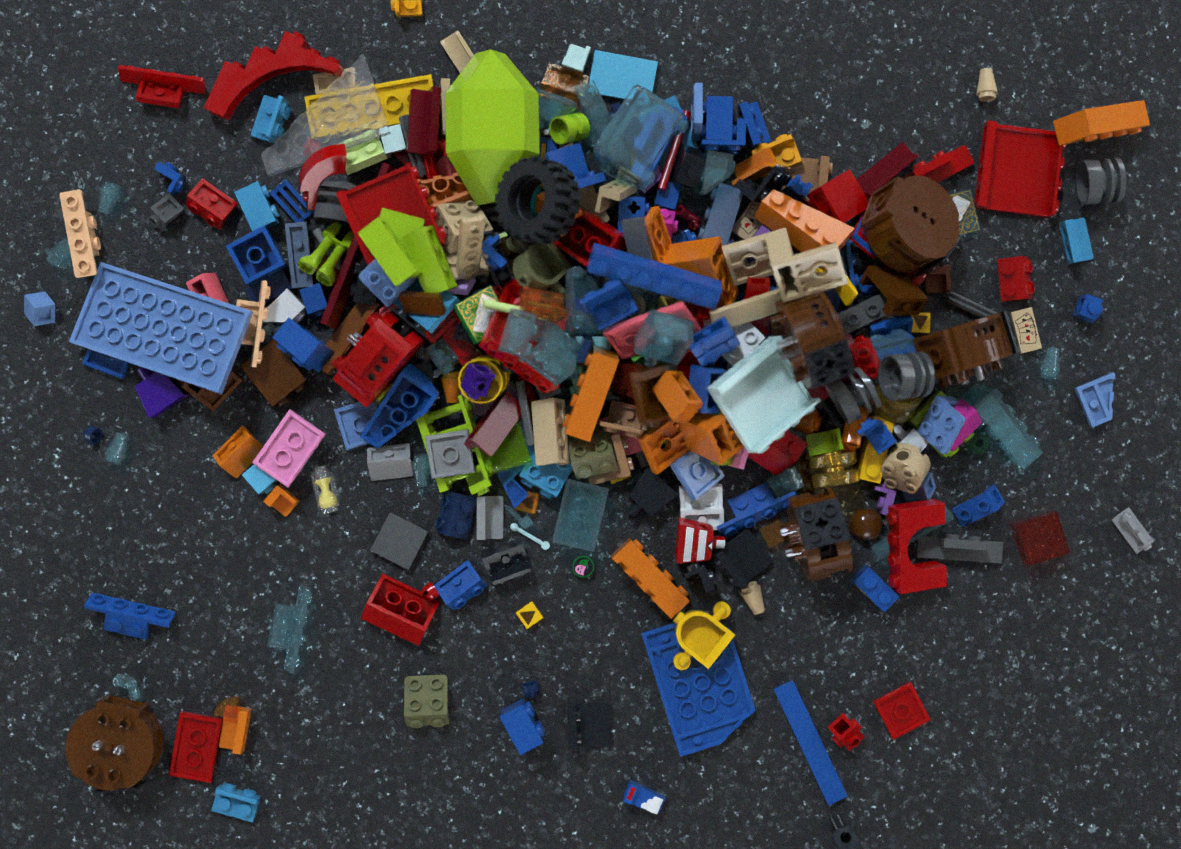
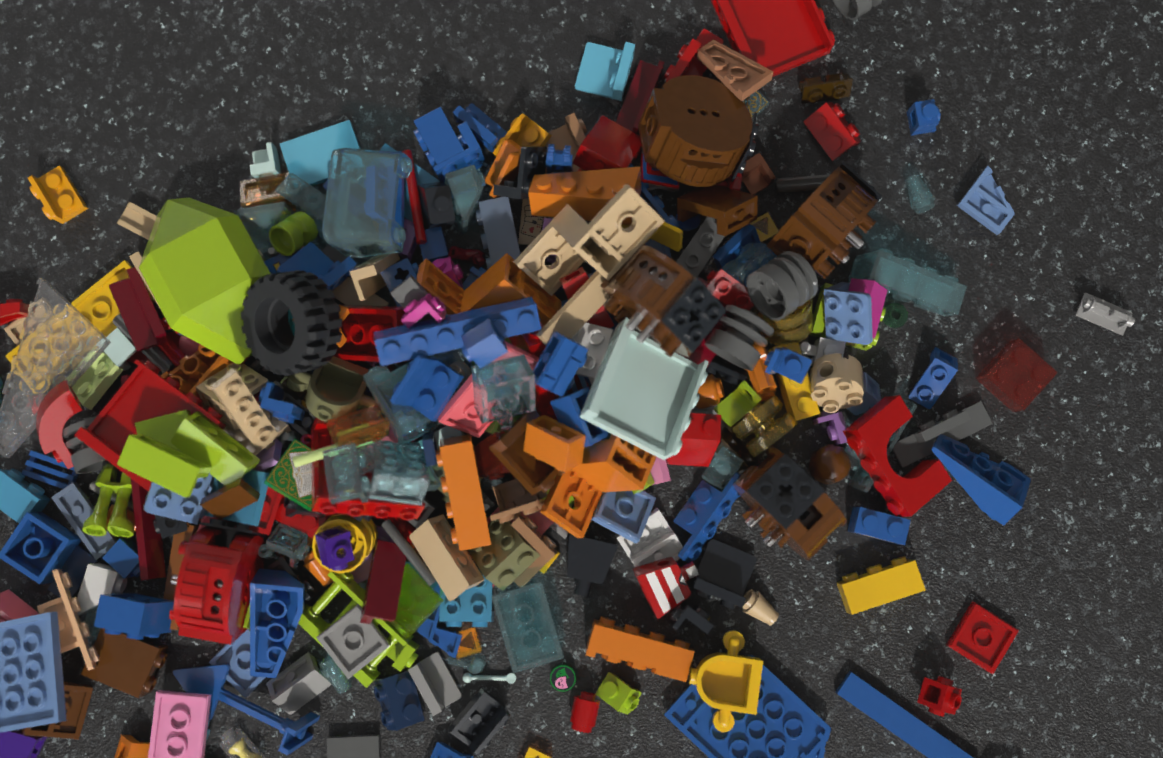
camera: 25 degrees left, 5 degrees down
medium blue tile [691,83,703,141] -> none
clear orange tile [759,519,788,548] -> none
tan tile [1009,307,1042,354] -> none
dark azure panel [1059,218,1094,265] -> none
none -> blue piece [173,663,320,755]
none -> dark pink bracket [401,293,447,329]
none -> blue brick [461,318,508,369]
none -> red brick [570,691,600,733]
none -> medium azure bracket [575,42,635,101]
none -> lime bracket [595,672,642,714]
none -> nougat wing [697,40,773,101]
none -> dark brown hinge [799,72,853,104]
none -> yellow brick [837,556,926,615]
none -> blue wedge [931,434,1031,526]

